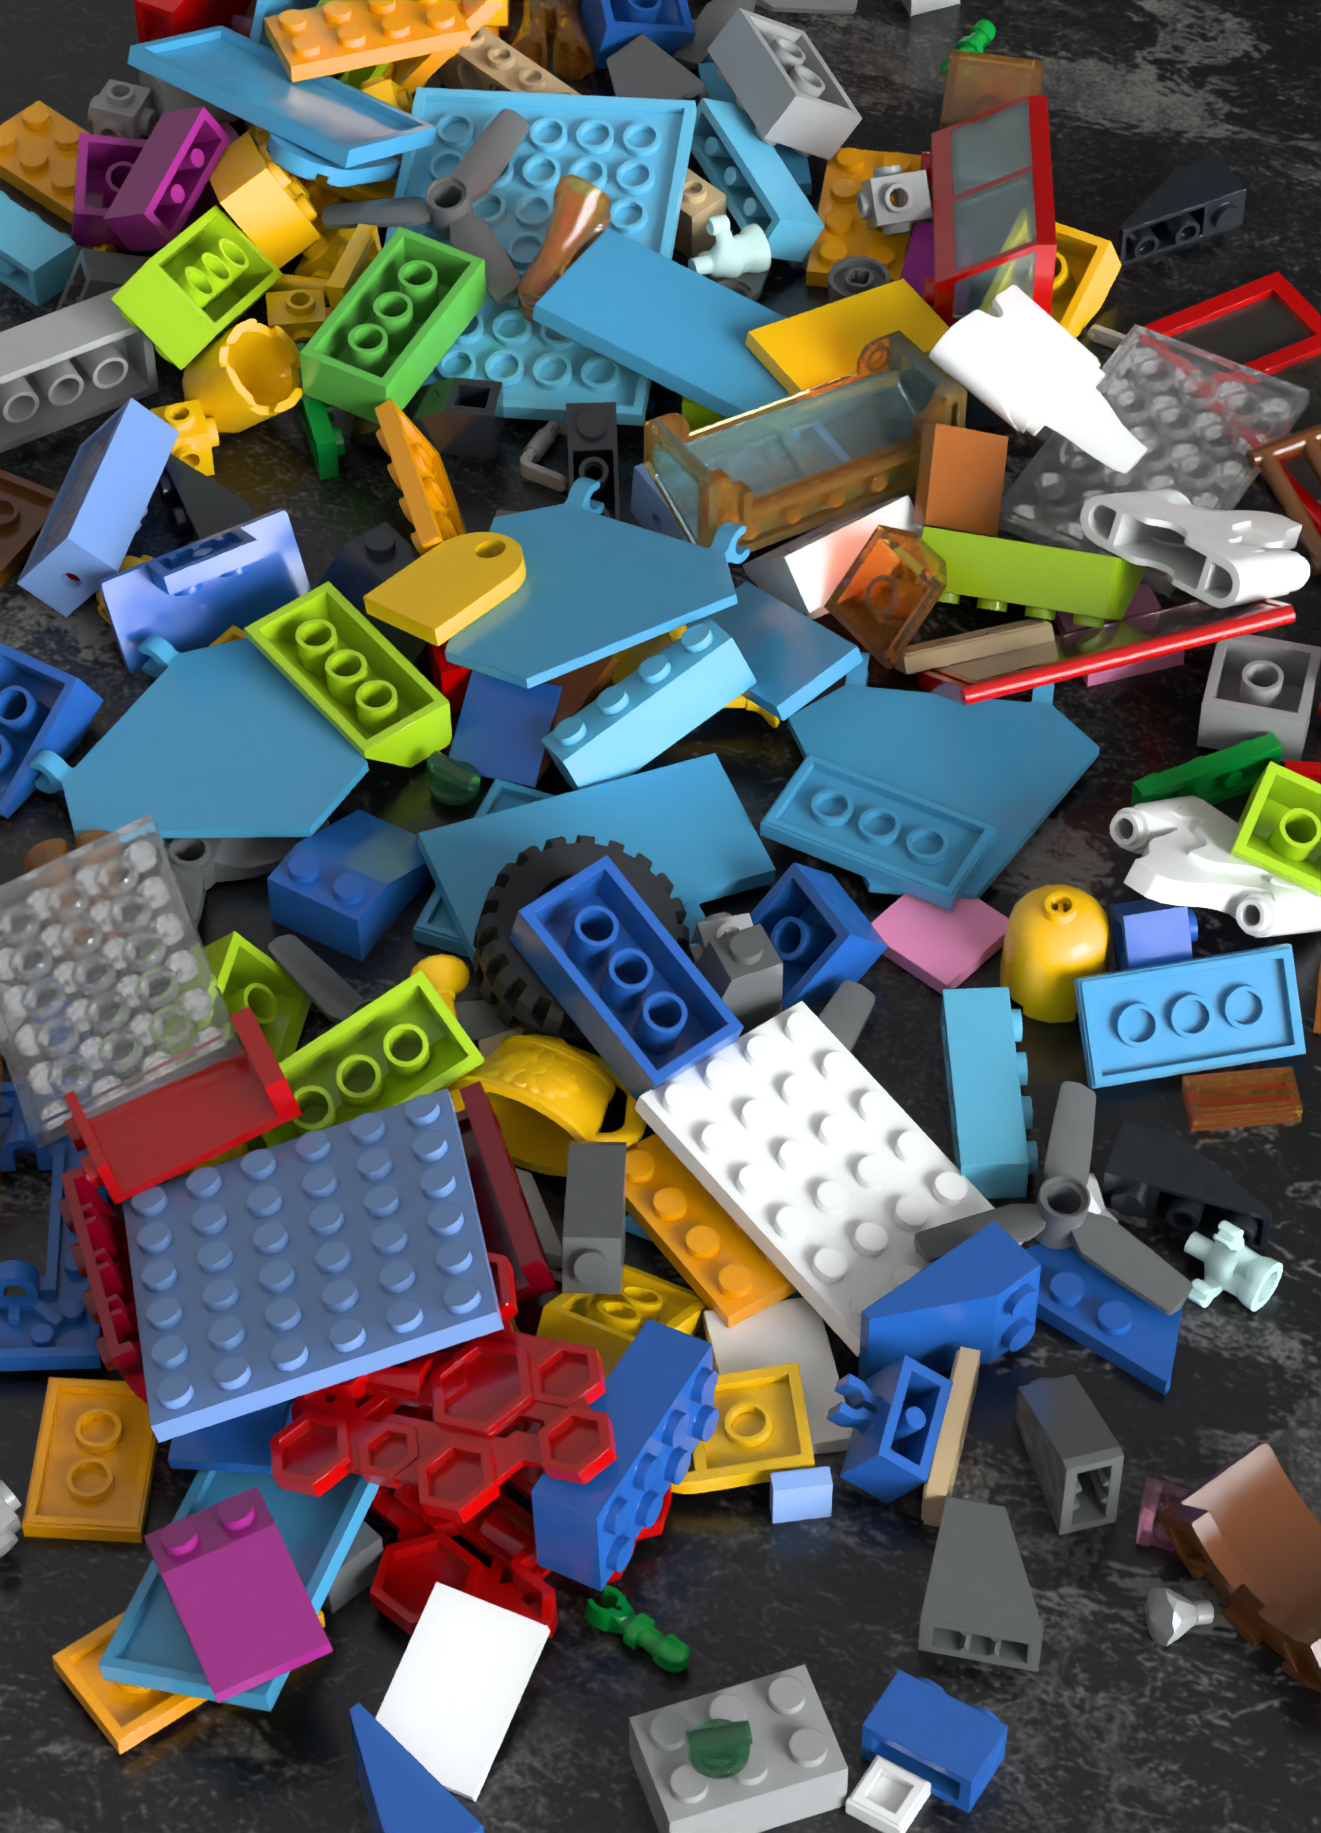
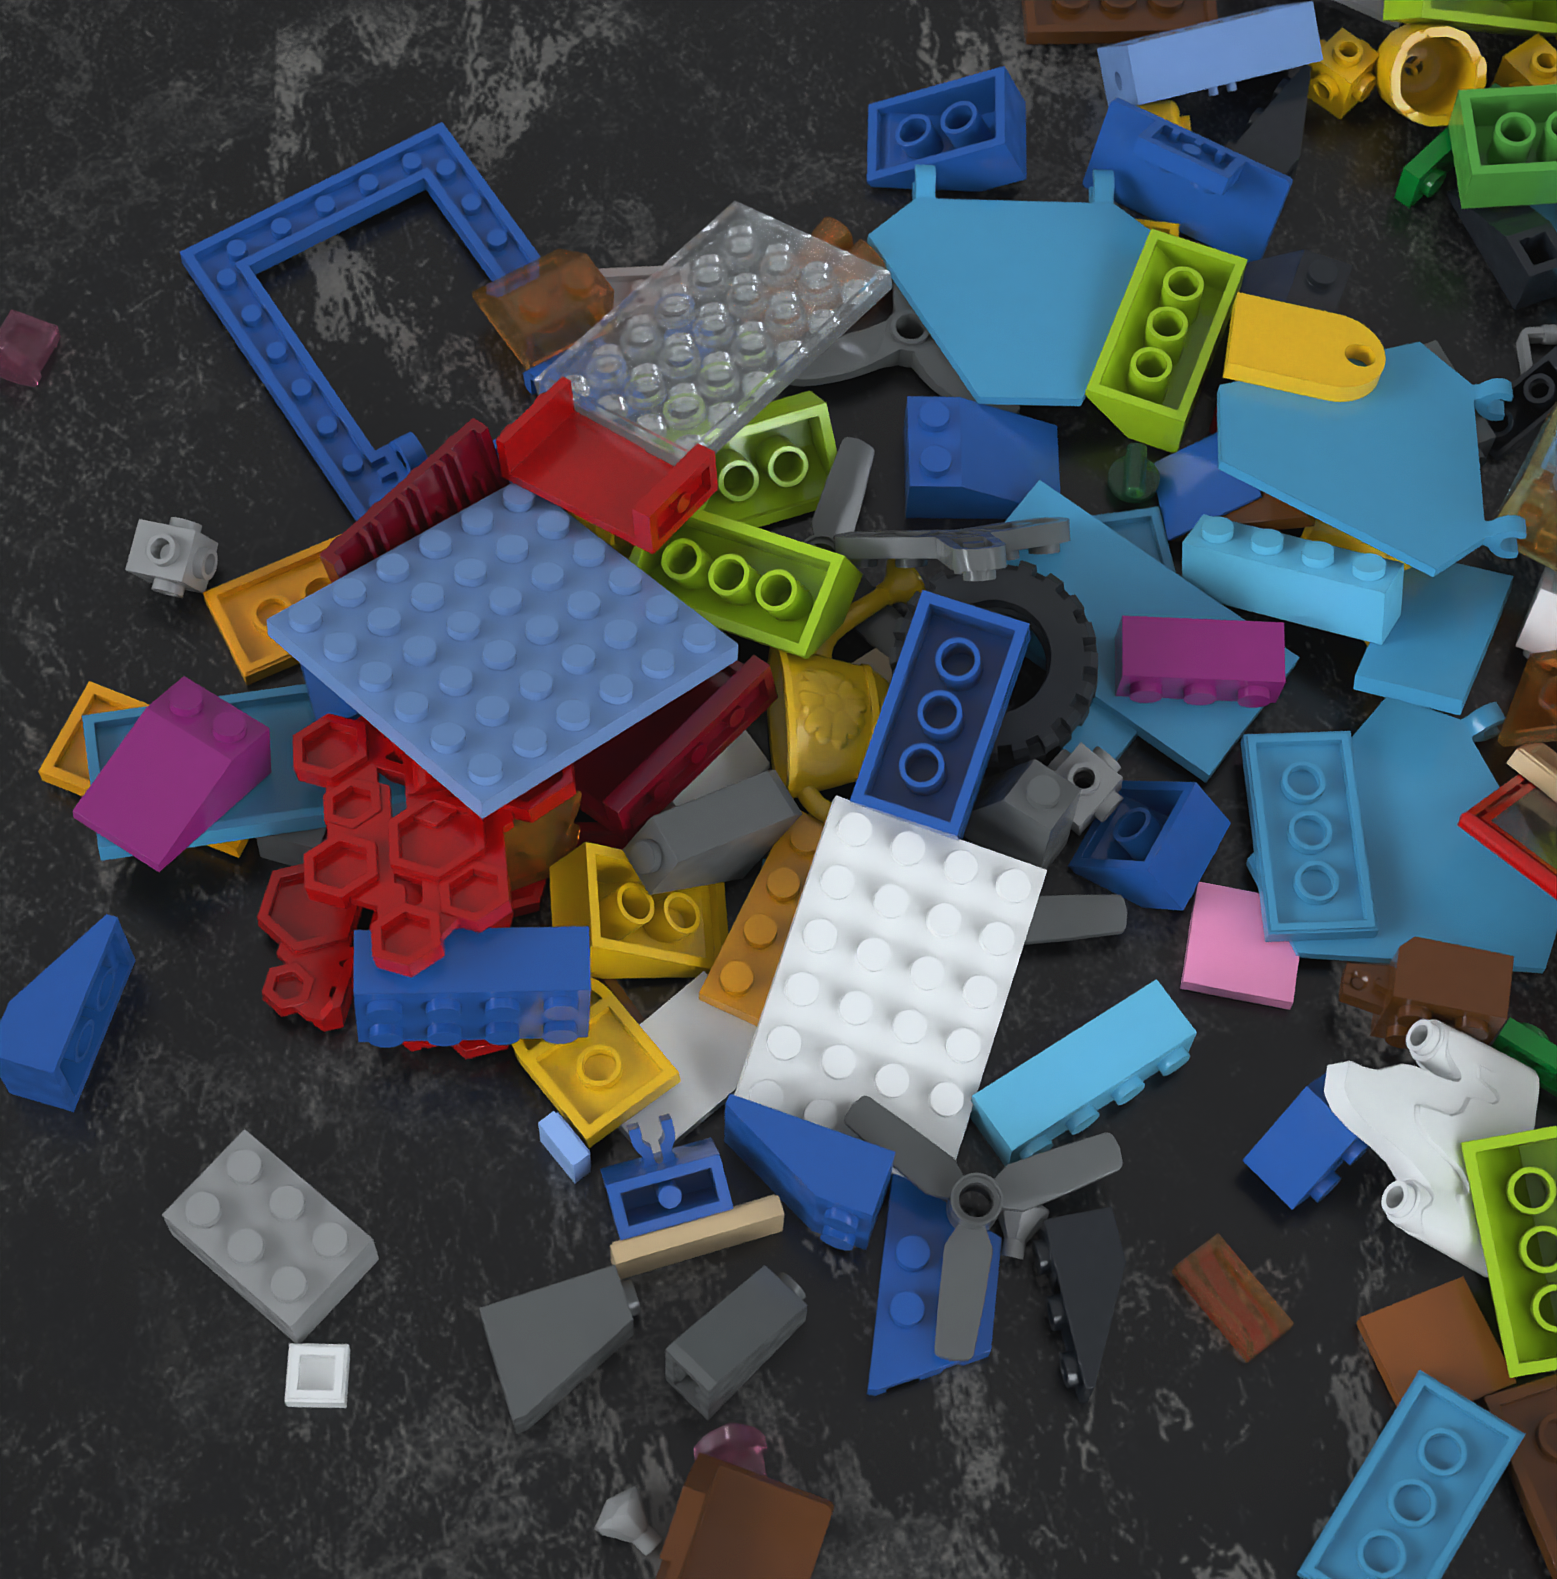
camera: 55 degrees right, 15 degrees up
light orange plate [374,399,467,556] -> none
white tile [375,1582,550,1802] -> none
green piece [584,1585,690,1673] -> none
clear green plate [685,1719,753,1779] -> none
blue brick [861,1670,1008,1813] -> none
yellow cylinder [1000,884,1111,1023] -> none
tile [1073,943,1306,1089] -> none
light aqua piece [1184,1220,1283,1312] -> none
none -> dark grey piece [833,517,1070,581]
none -> magenta brick [1115,615,1286,708]
none -> reddish brown hinge [1339,936,1514,1049]

